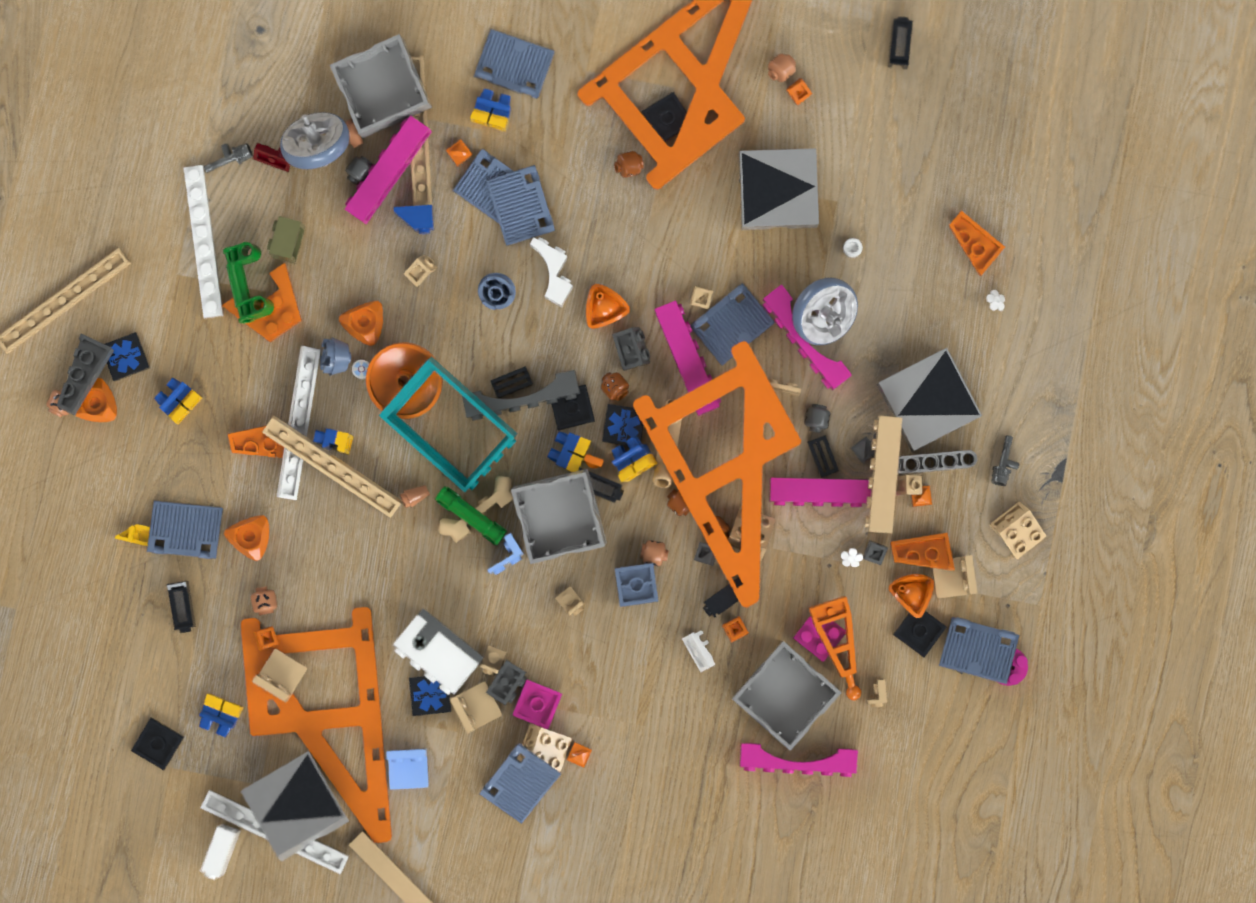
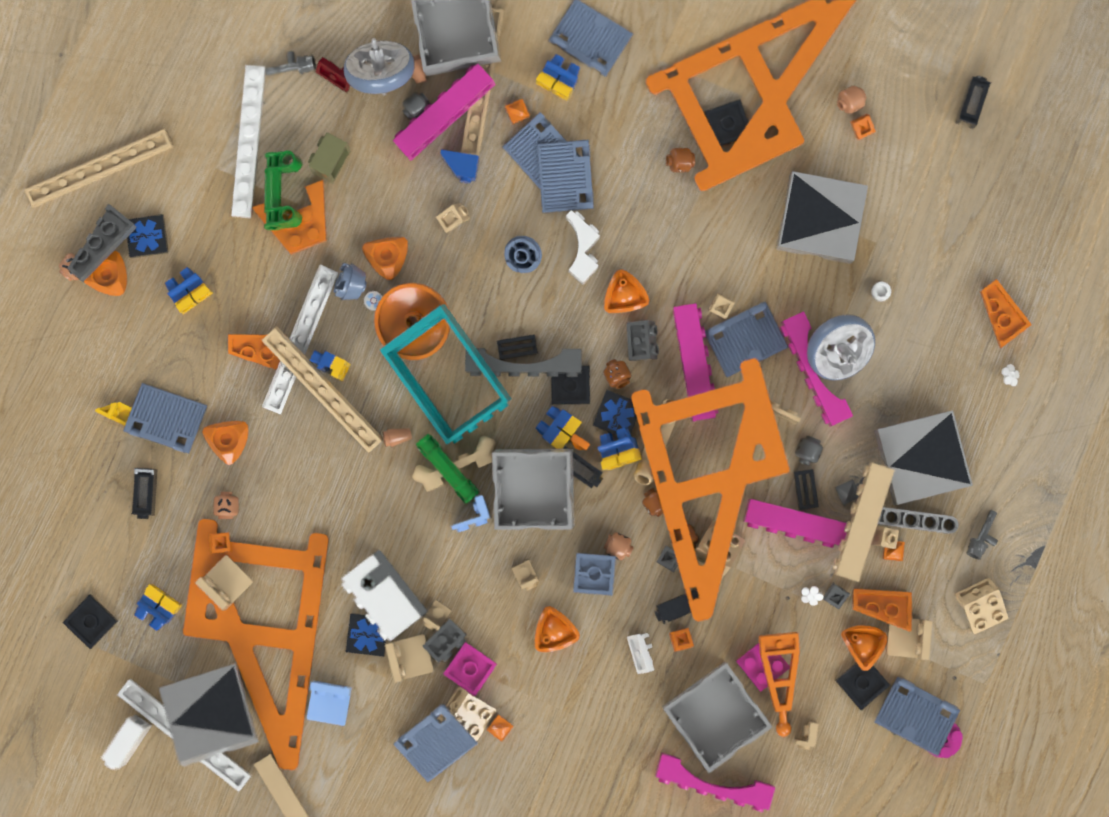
camera: 15 degrees right, 0 degrees up
none -> orange hat [535,606,580,652]

